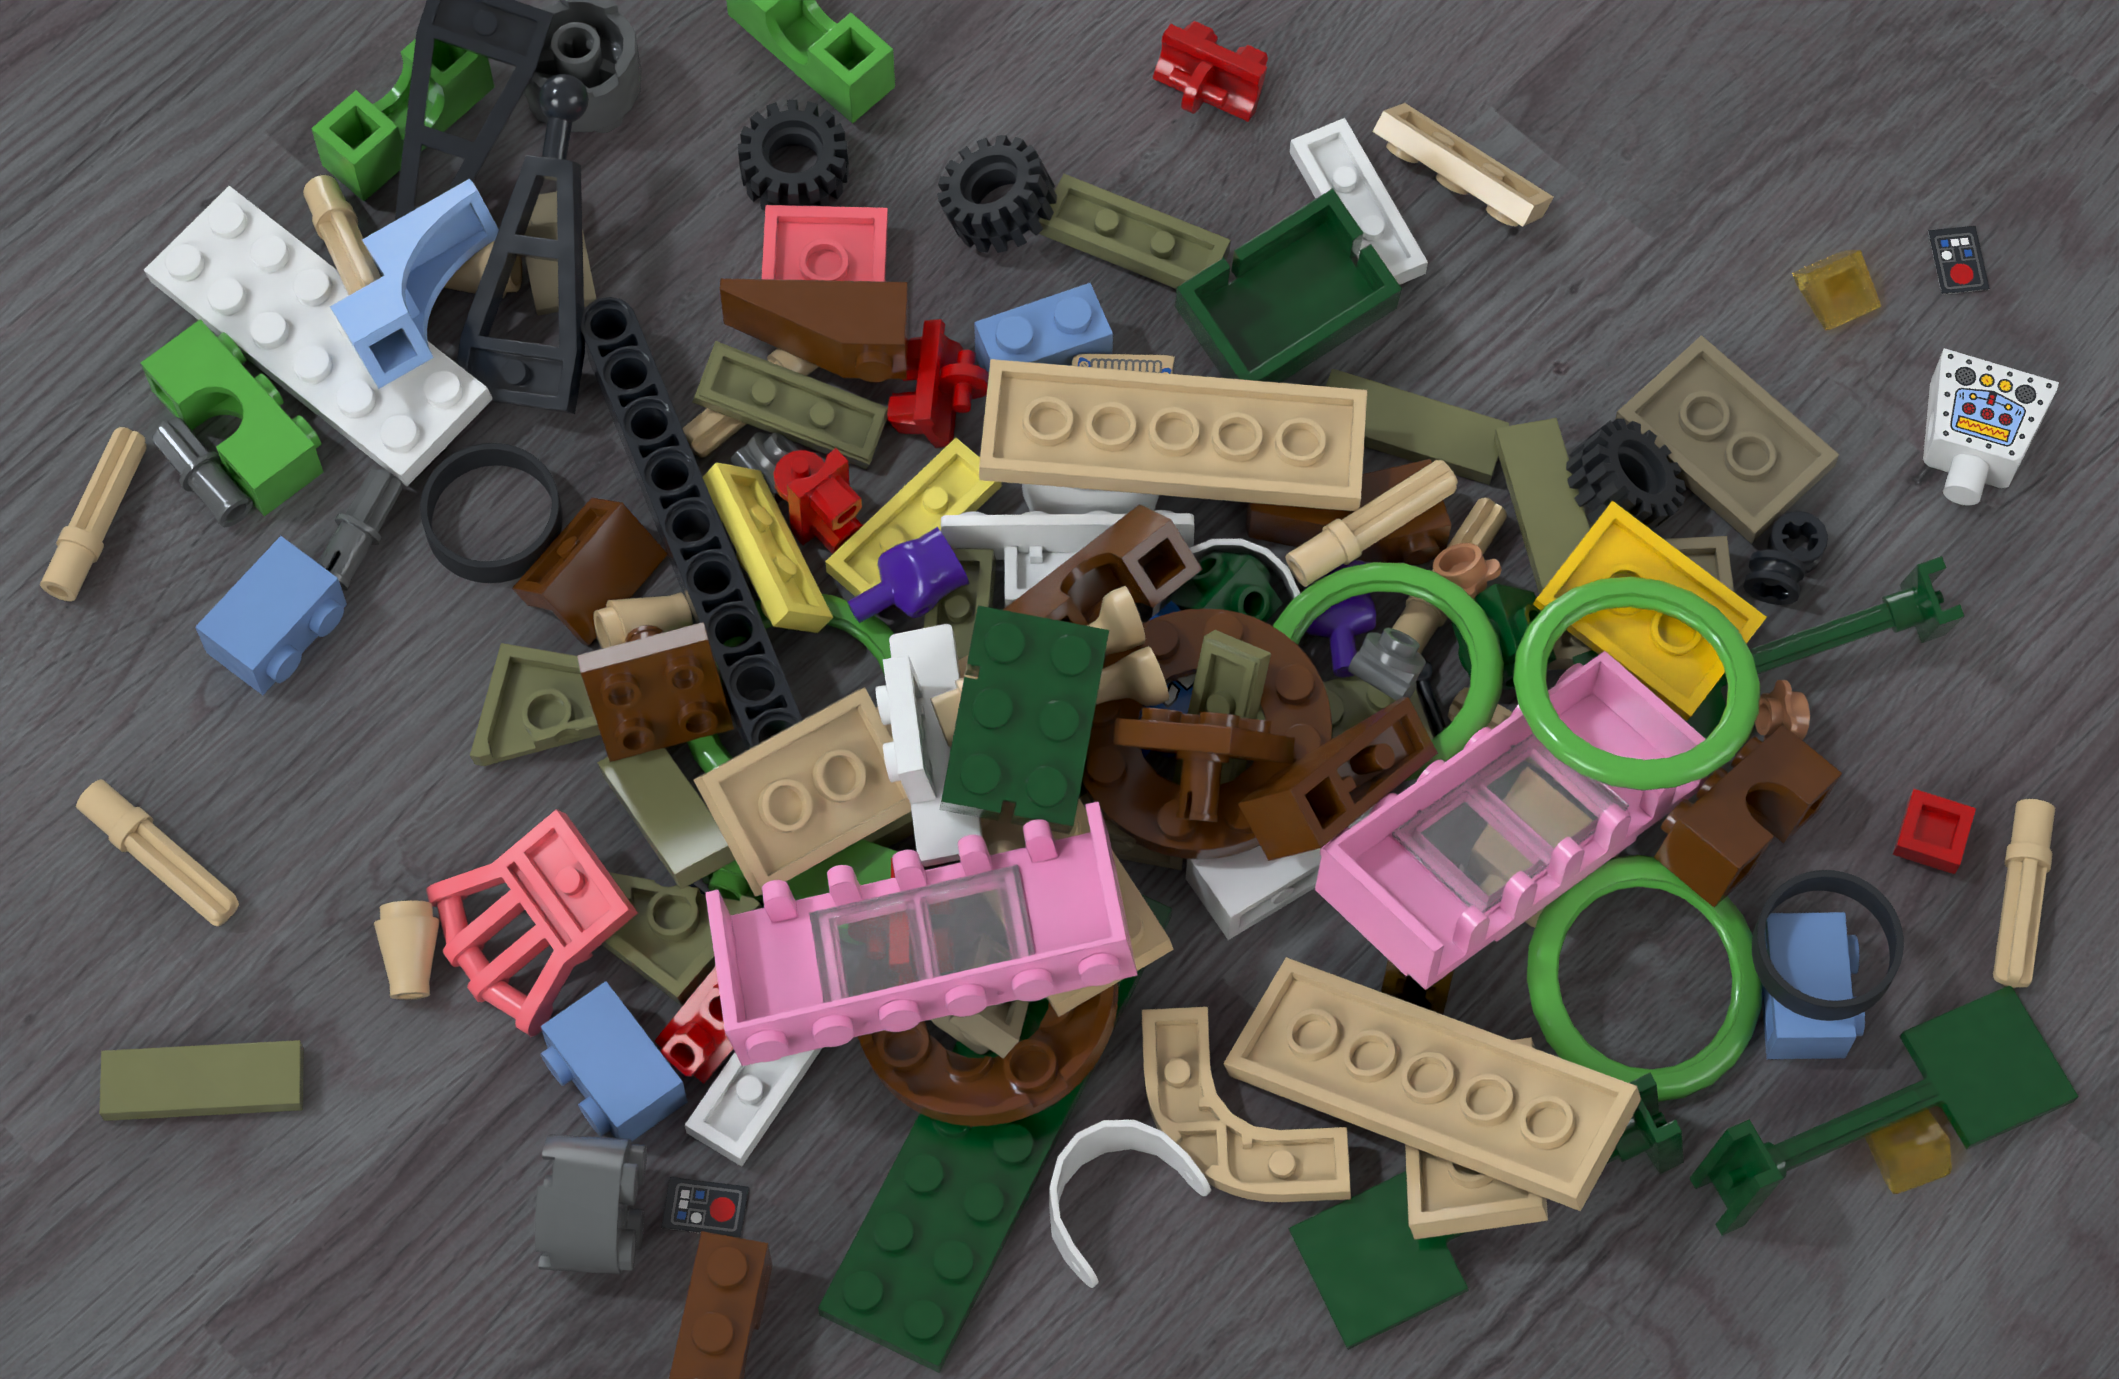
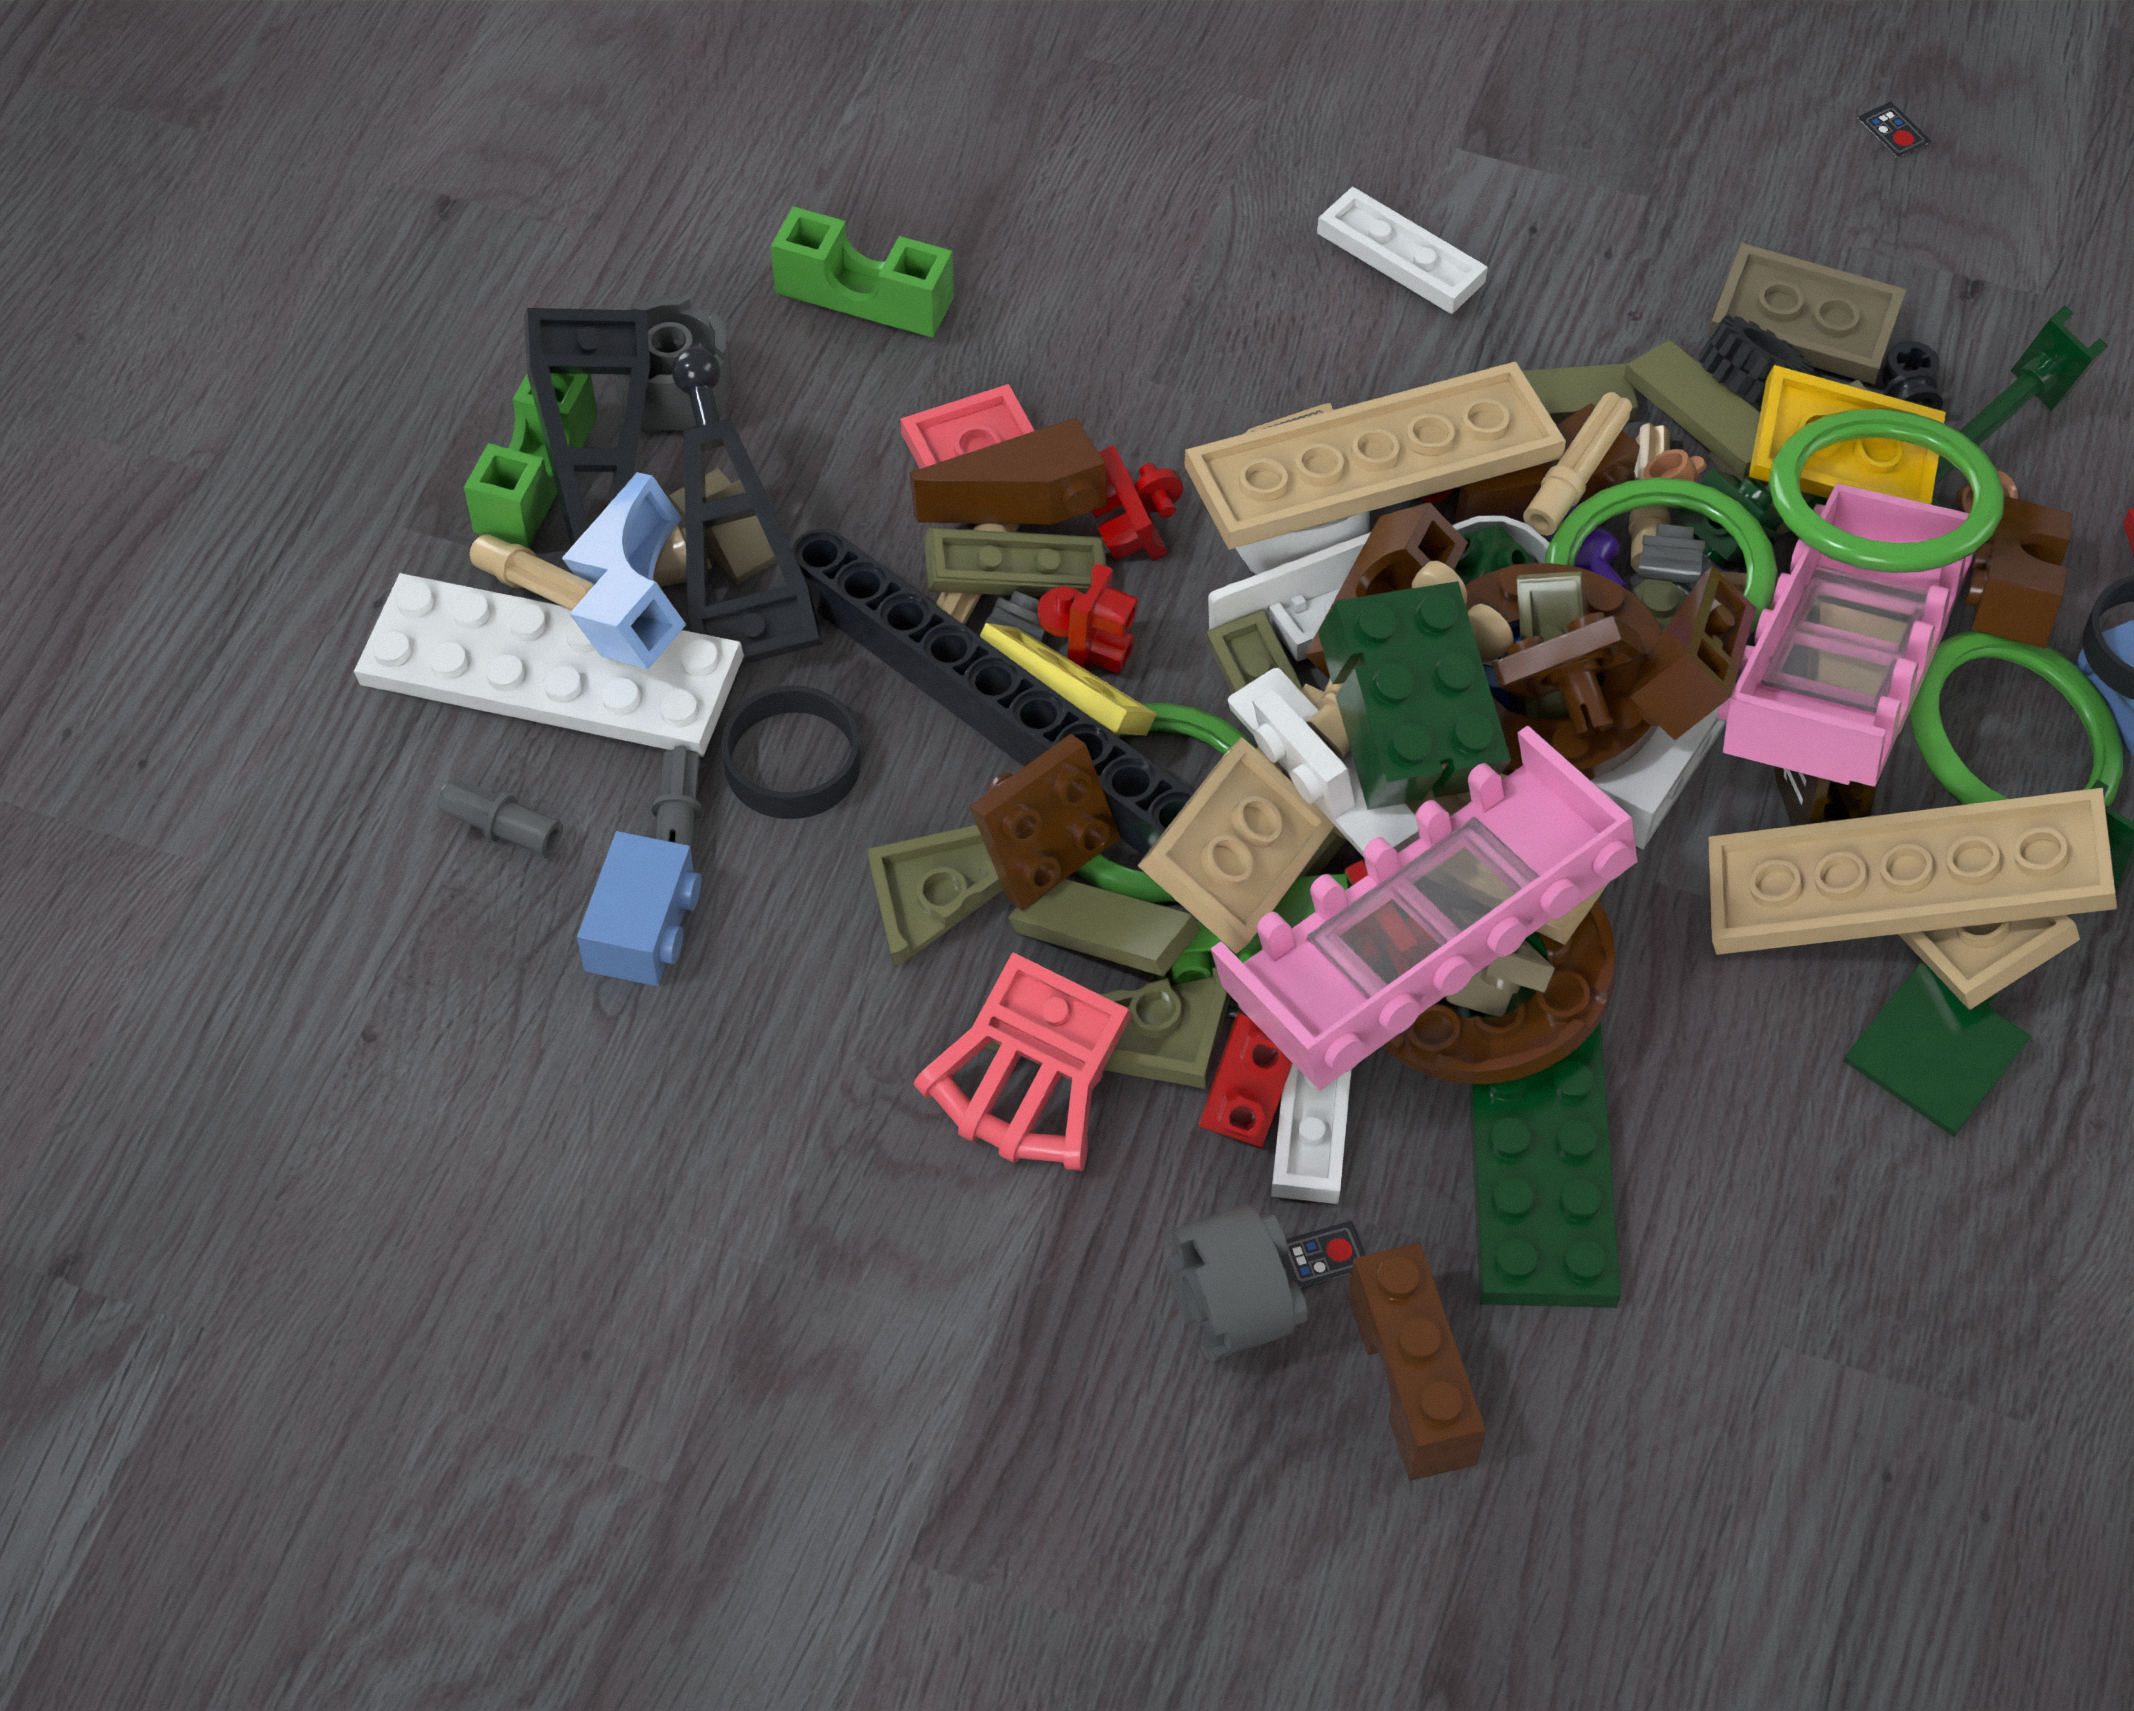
camera: 25 degrees left, 10 degrees down
tan axle [40,427,146,601] -> none
tan axle [76,779,239,926] -> none
olive tile [99,1040,304,1121] -> none
bright green arch [141,319,324,517] -> none
tan cone [374,901,440,1000] -> none
reddish brown panel [512,498,667,646] -> none
medium blue brick [540,981,687,1141] -> none
tan cone [594,592,693,649] -> none
black tyre [738,99,849,211] -> none
light yellow plate [825,438,1002,597] -> none
dark purple piece [847,527,970,624] -> none
black tyre [937,135,1057,253] -> none
medium blue brick [974,283,1113,372] -> none
olive plate [1039,174,1231,289] -> none
white piece [1049,1120,1211,1288] -> none
tan plate [1142,1007,1351,1202] -> none
red hips [1152,21,1268,122] -> none
dark green piece [1175,188,1402,383] -> none
tan plate [1372,103,1554,227] -> none
clear yellow slope [1792,250,1882,330] -> none
white torso [1923,348,2059,505] -> none

